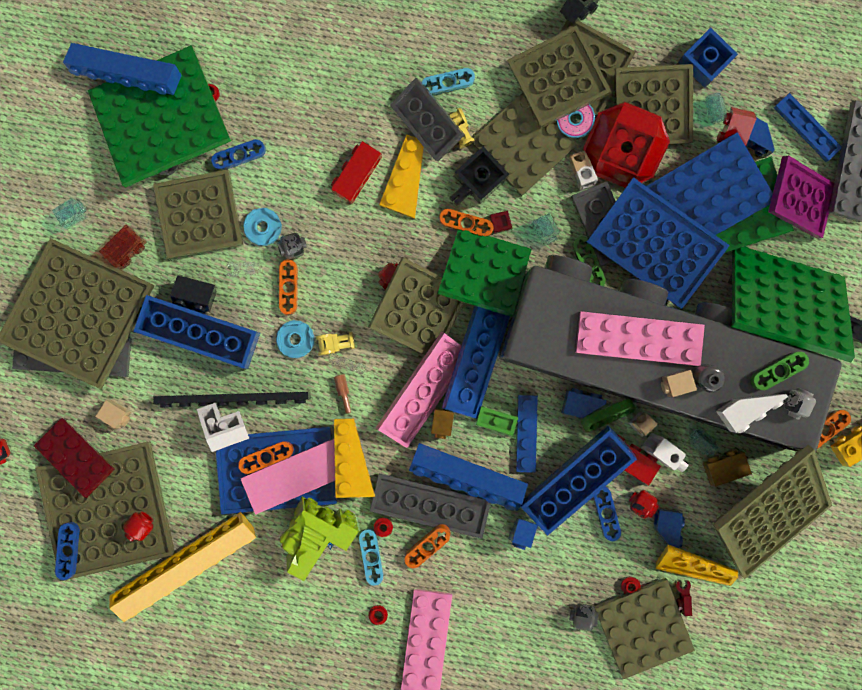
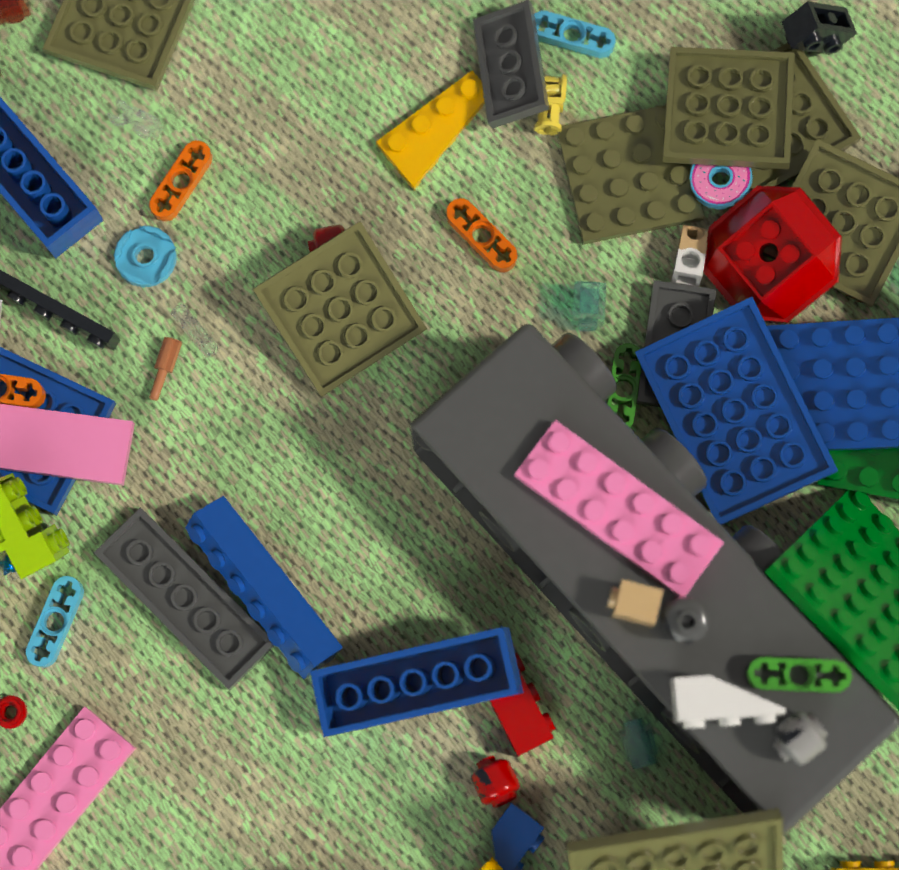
camera: 30 degrees right, 10 degrees down
black brick [170,275,217,313] -> none
medium azure tile [243,208,282,246] -> none
dark grey head [277,233,307,260] -> none
light yellow connector [315,332,355,356] -> none
red brick [331,141,382,204] -> none
yellow wing [334,418,375,498] -> none
red plate [374,517,393,537] -> none
bright pink plate [376,332,461,448] -> none
orange beam [405,524,451,568] -> none
pearl gold brick [431,409,454,439] -> none
green plate [438,229,532,317] -> none
blue plate [442,306,510,419] -> none
black brick [449,146,509,206] -> none
bright green plate [476,406,518,436] -> none
dark red tile [489,210,513,234] -> none
blue slope [508,518,538,550] -> none
blue plate [516,395,538,473] -> none
blue slope [561,388,607,418] -> none
bright green beam [581,399,636,432] -> none
blue beam [593,487,621,541] -> none
tan leg [628,411,657,437] -> none
white torso [641,433,689,472] -> none
pearl gold brick [703,449,752,487] -> none
orange beam [817,410,851,449] -> none

